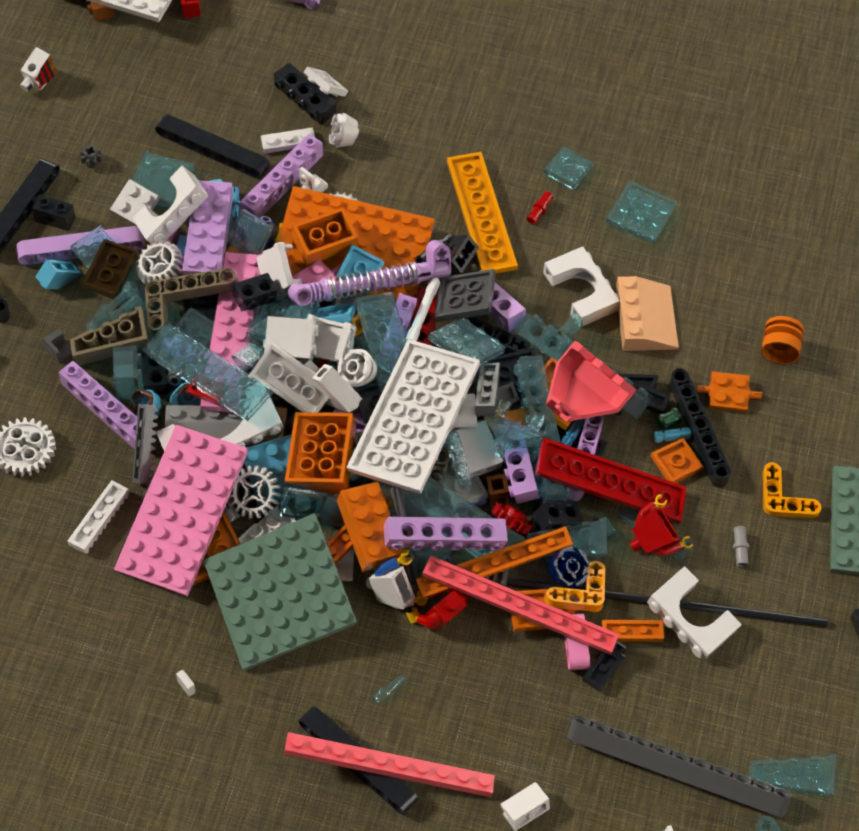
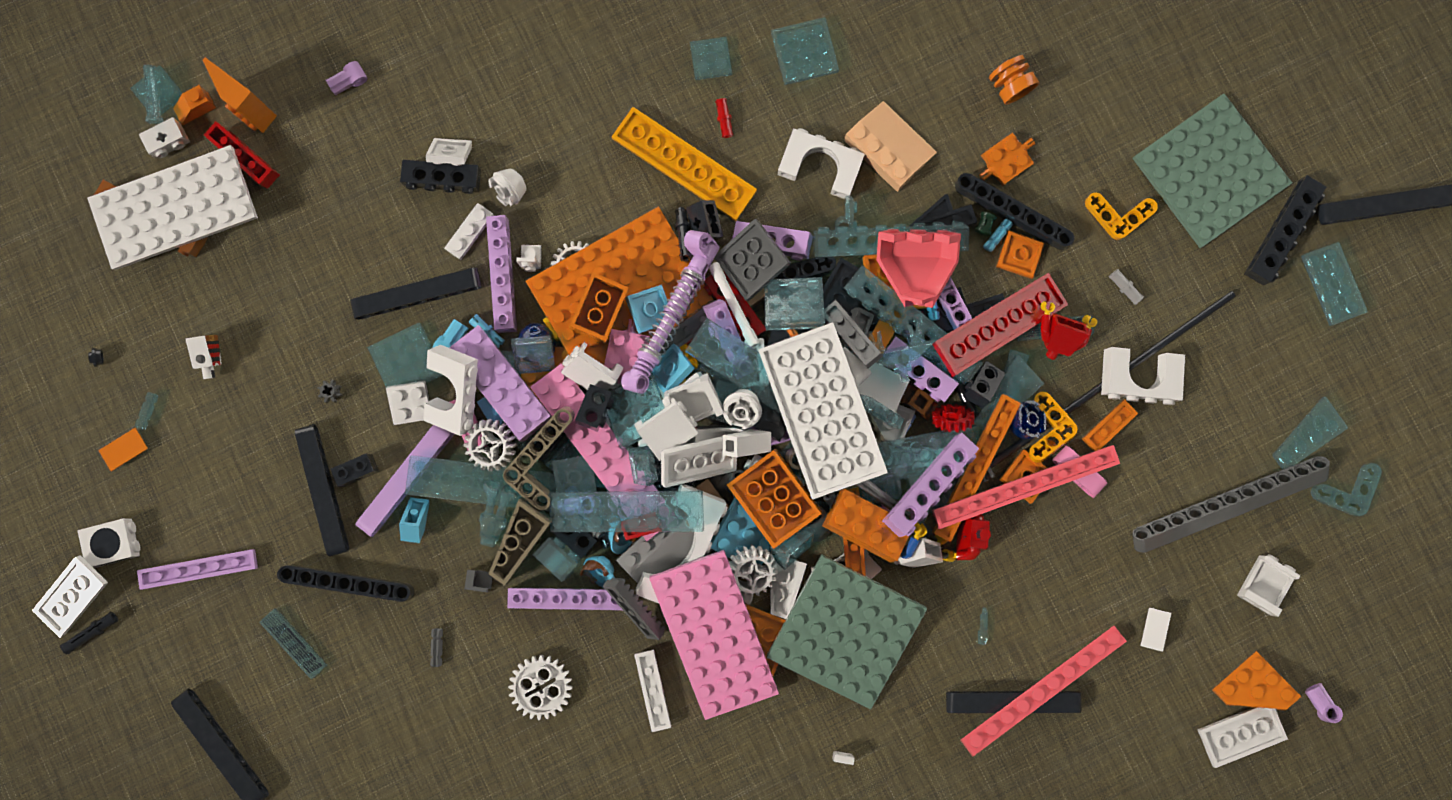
camera: 40 degrees left, 25 degrees up
dark brown tile [81,239,139,300] -> none
black hinge [582,641,627,692] -> none

